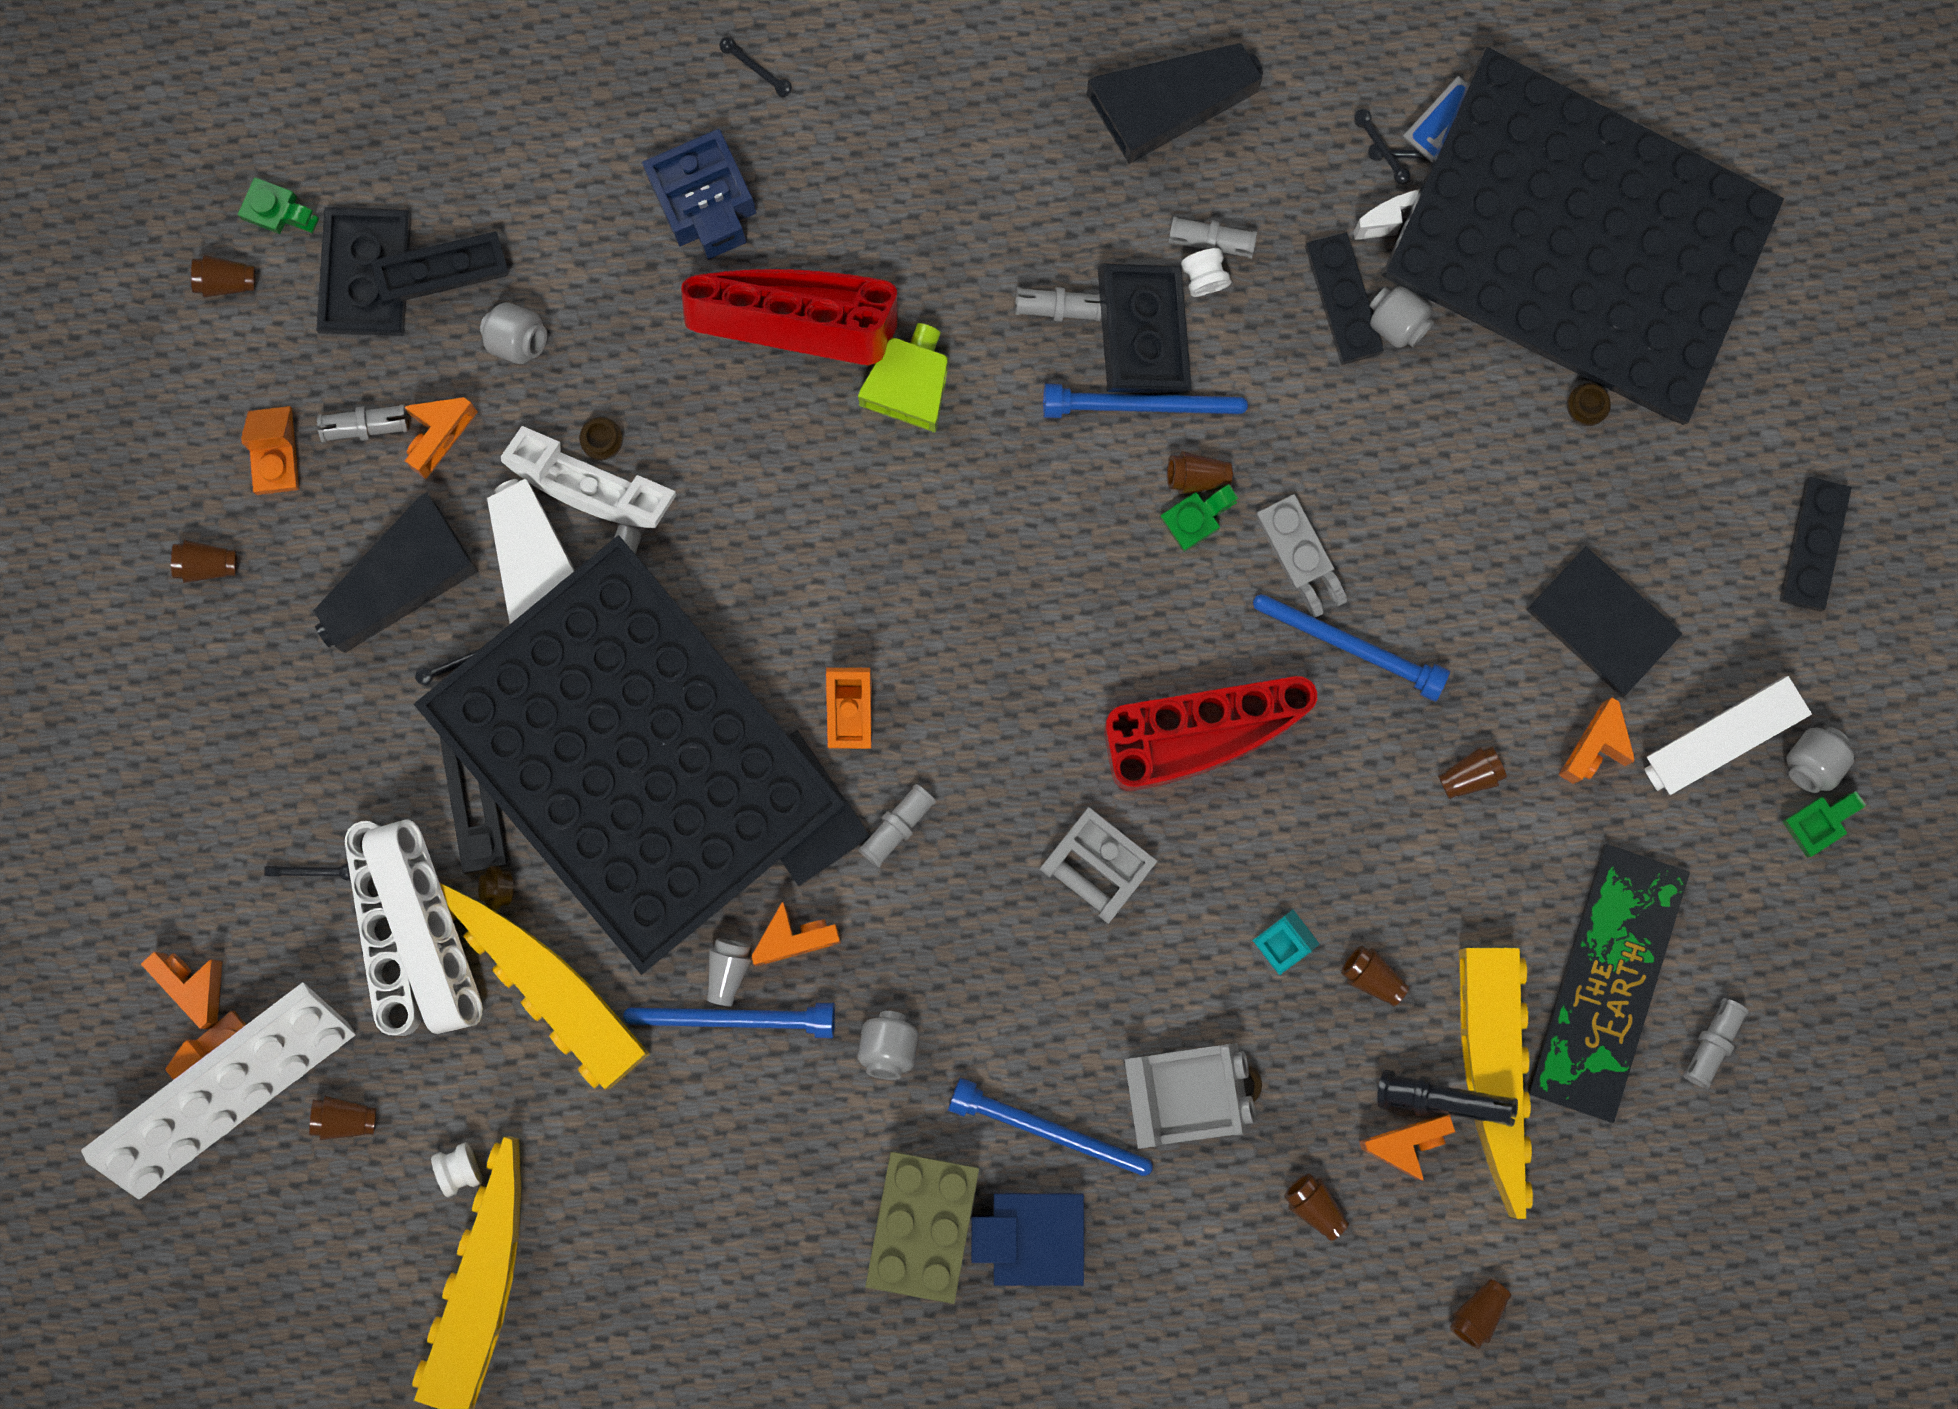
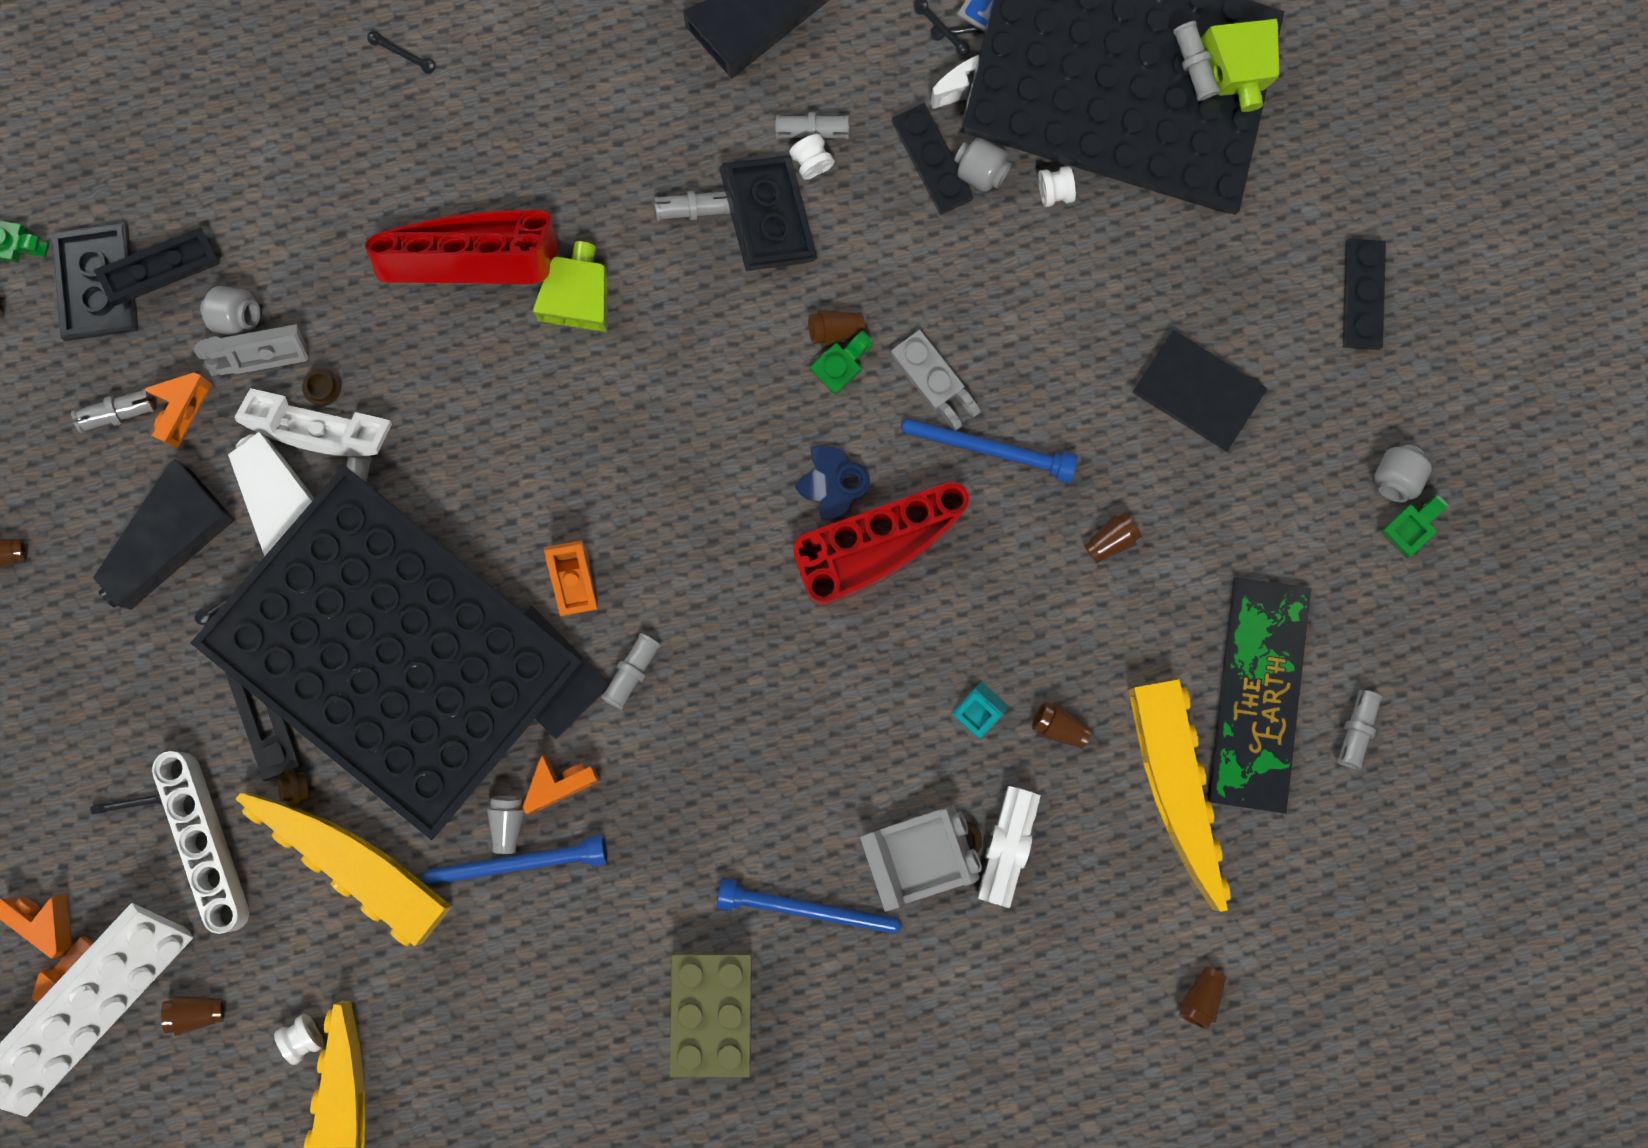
camera: 10 degrees left, 0 degrees up
orange slope [241,406,299,495] -> none
white beam [362,820,483,1034] -> none
dark blue piece [642,129,757,260] -> none
light grey head [857,1011,919,1080] -> none
dark blue piece [971,1193,1084,1286] -> none
light grey plate [1039,807,1158,924] -> none
blue piece [1043,383,1248,418] -> none
reddish brown cone [1284,1173,1349,1241] -> none
orange slope [1359,1114,1455,1181] -> none
black pin [1377,1069,1518,1127] -> none
orange slope [1559,697,1635,784] -> none
dark brown plate [1567,383,1611,426] -> none
white slope [1644,676,1812,795] -> none
none -> light grey hinge [194,324,309,376]
none -> dark blue plate [795,446,870,519]
none -> white piece [977,786,1041,908]
none -> white wheel [1038,166,1076,207]
none -> light grey pin [1173,21,1220,101]
none -> lime torso [1201,19,1279,112]

